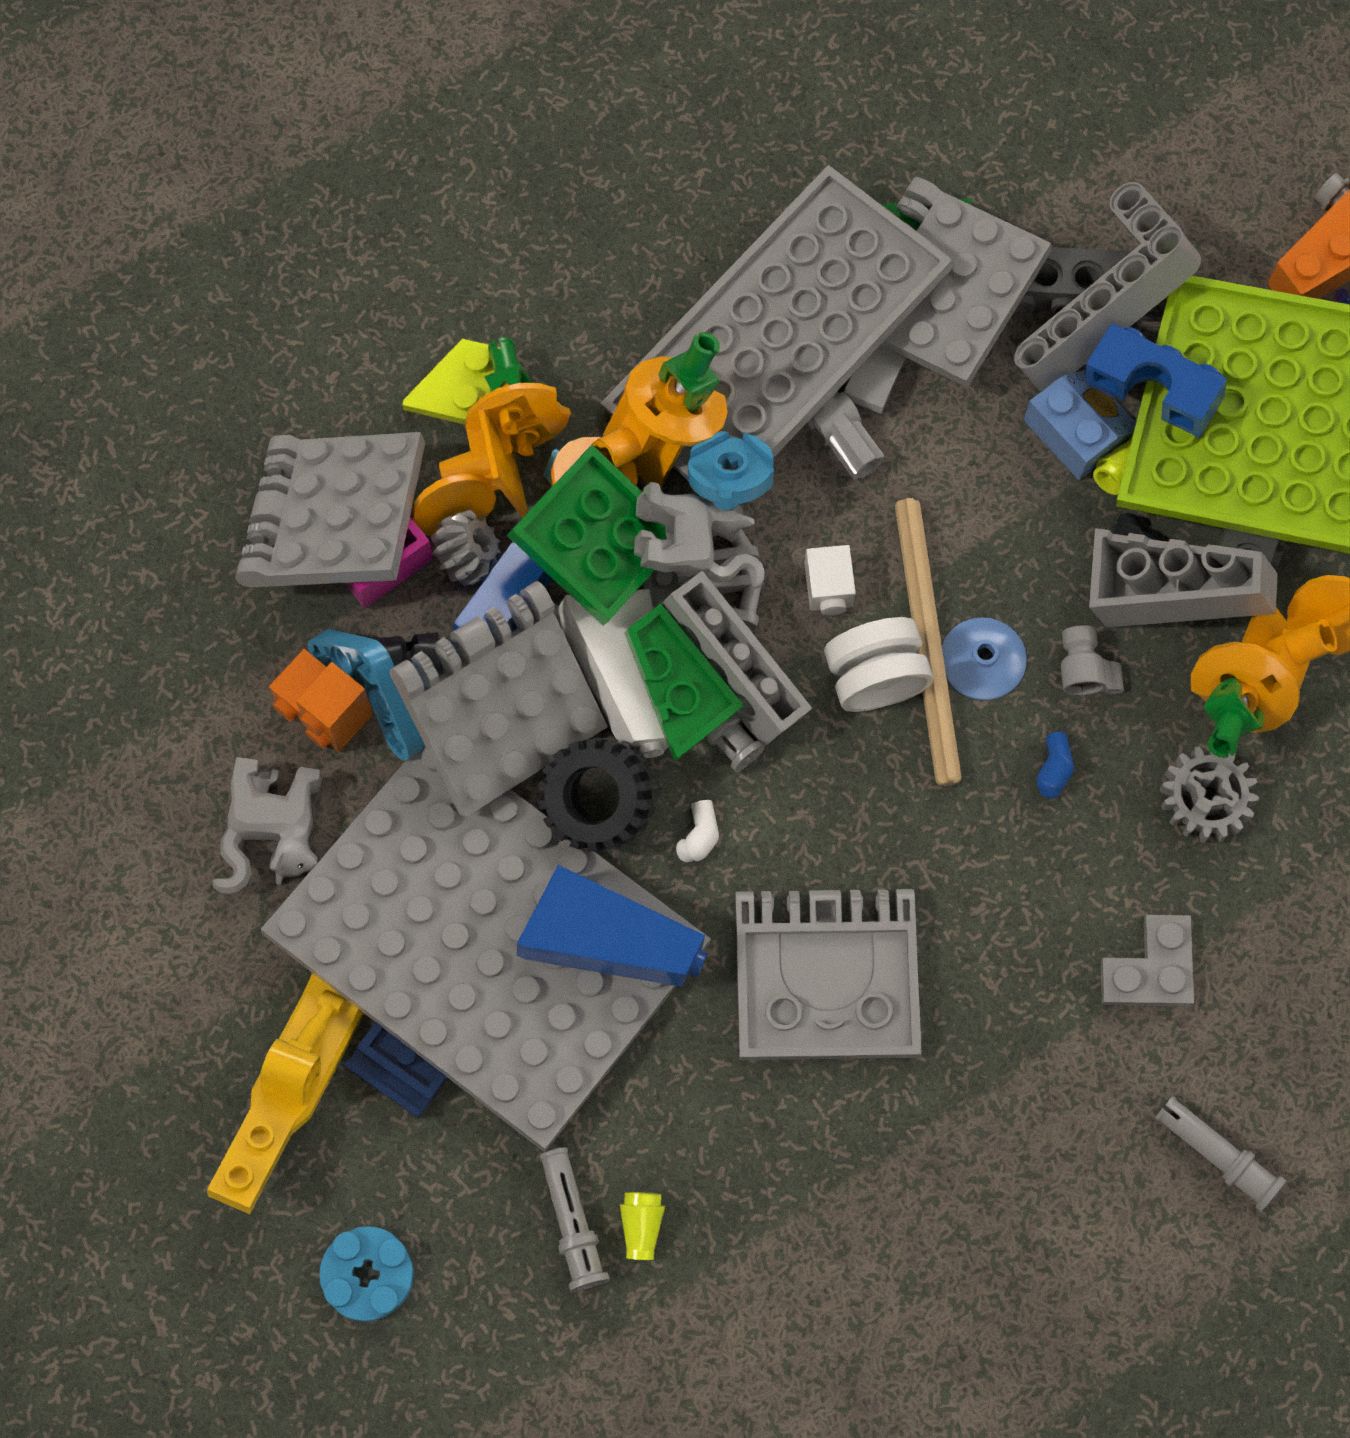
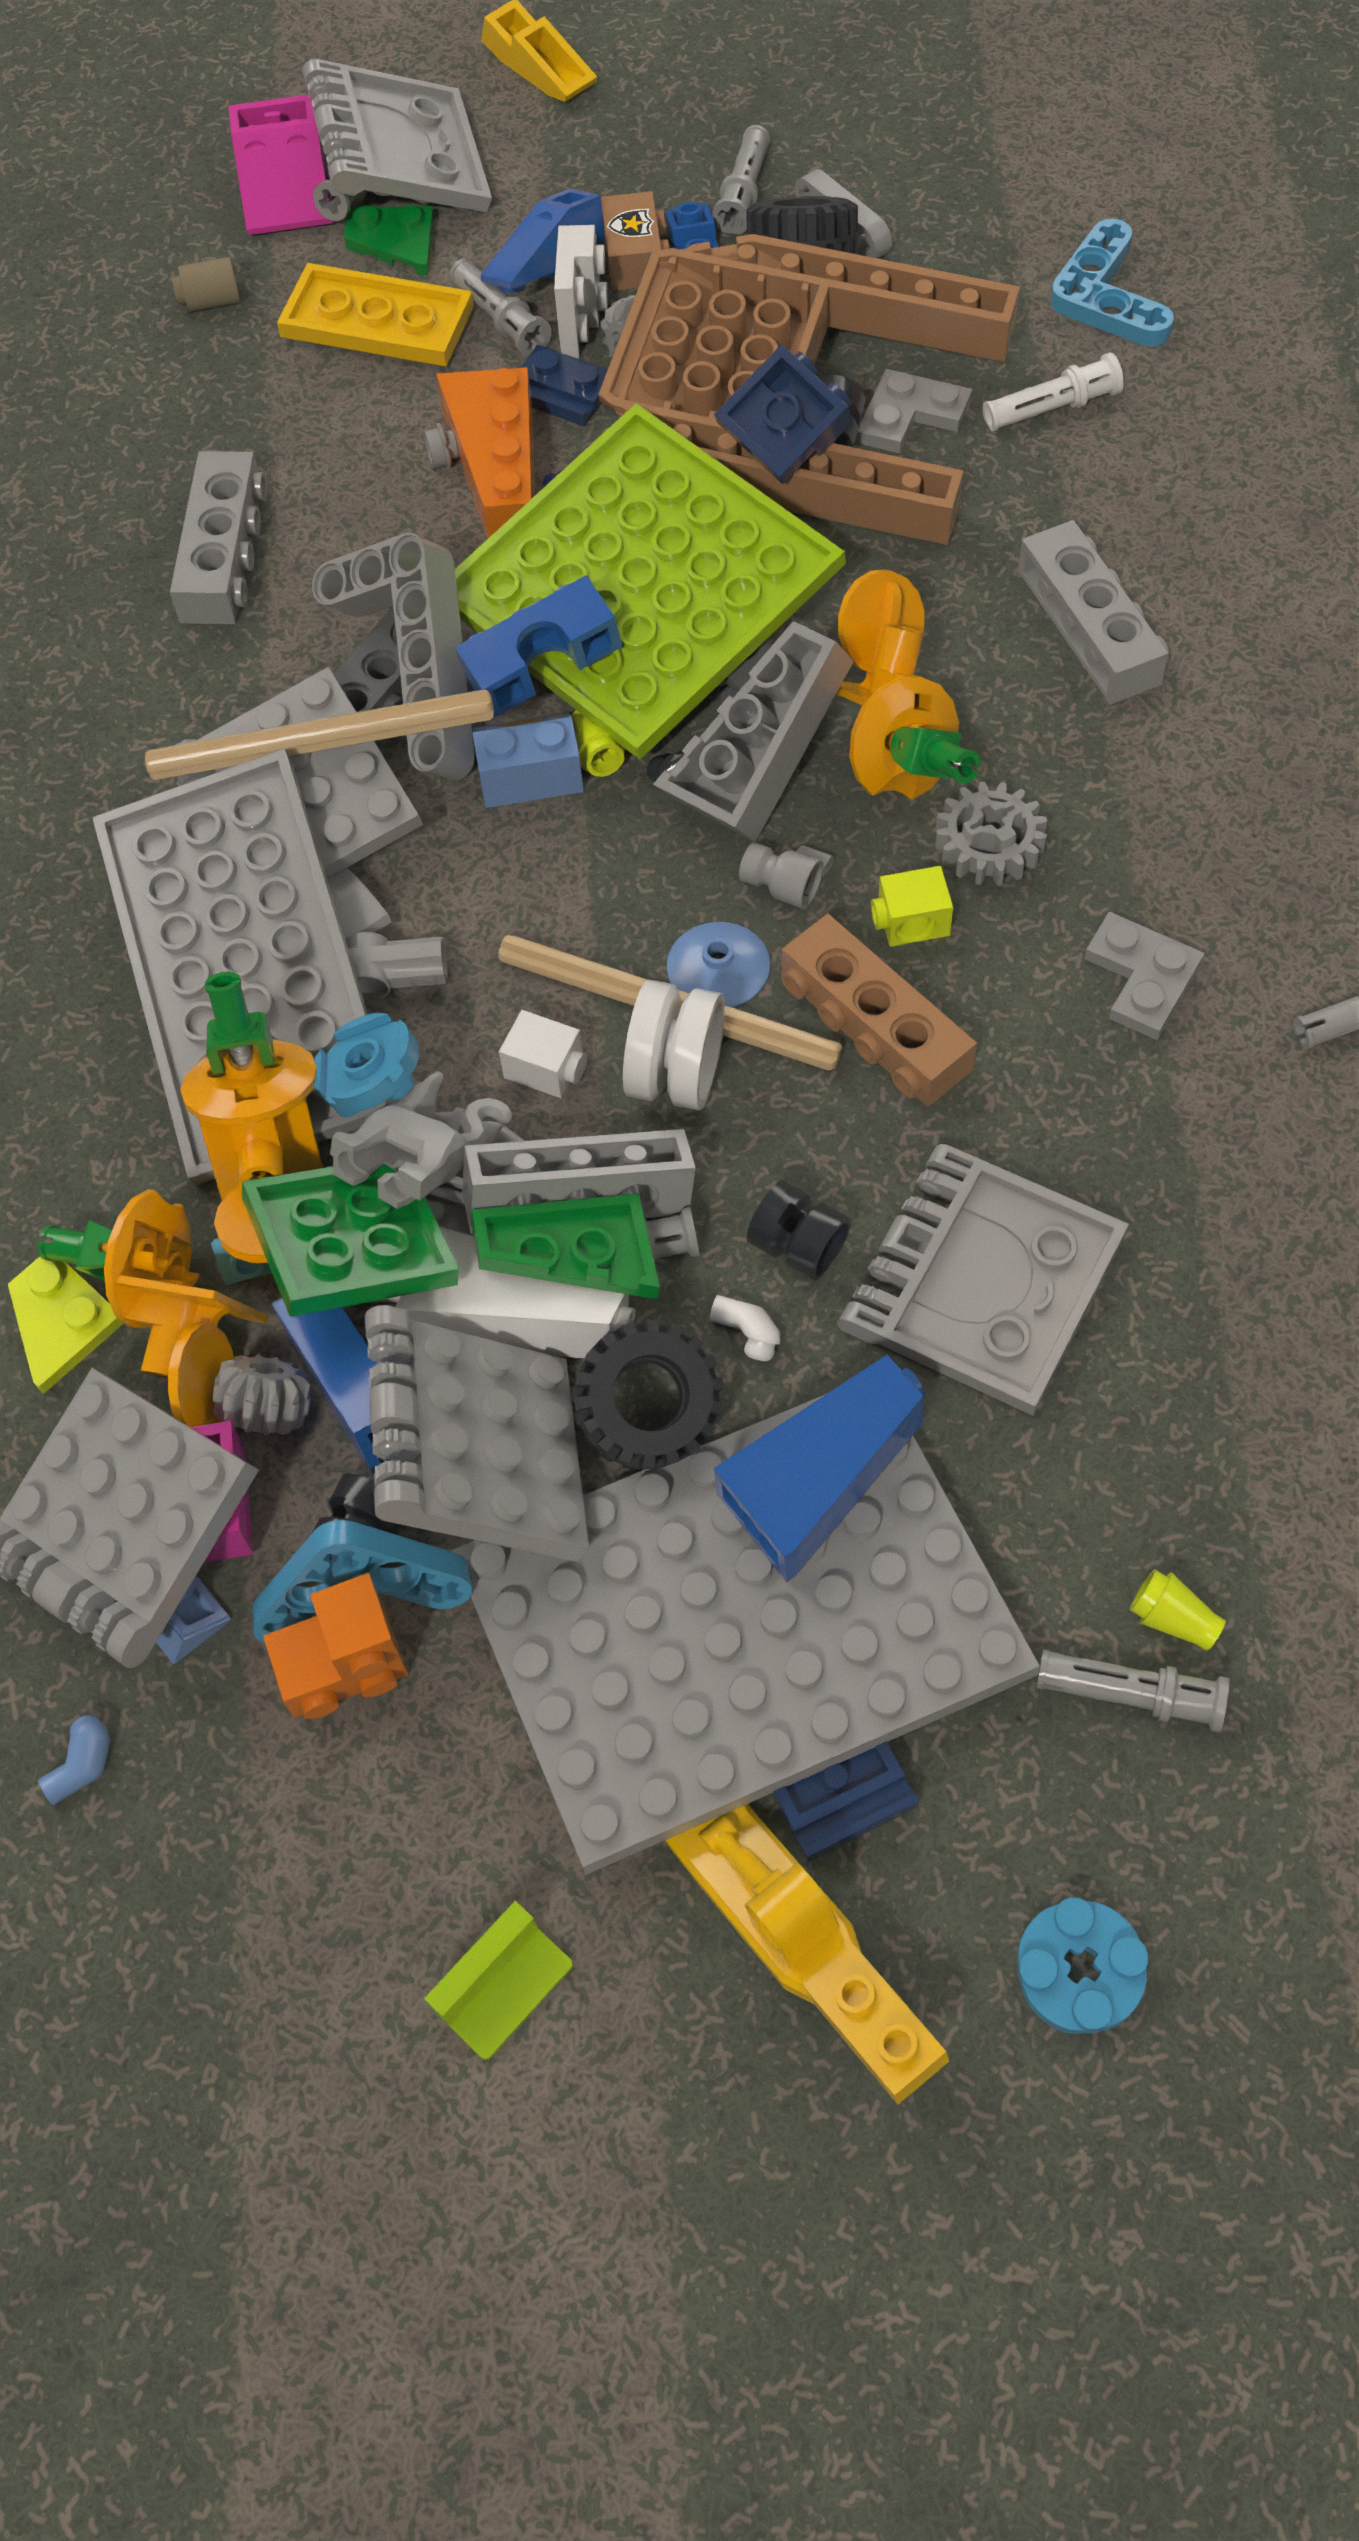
camera: 55 degrees left, 10 degrees down
light grey animal [212,757,323,894] -> none
blue arm [1037,732,1074,798] -> none
none -> medium blue arm [38,1715,110,1805]
none -> tan axle [145,689,494,780]
none -> medium blue slope [156,1576,231,1664]
none -> light grey brick [170,451,267,624]
none -> lime panel [424,1901,573,2060]
none -> black wheel [746,1180,851,1281]
none -> medium nougat brick [781,913,977,1107]
none -> neon yellow brick [871,866,953,947]

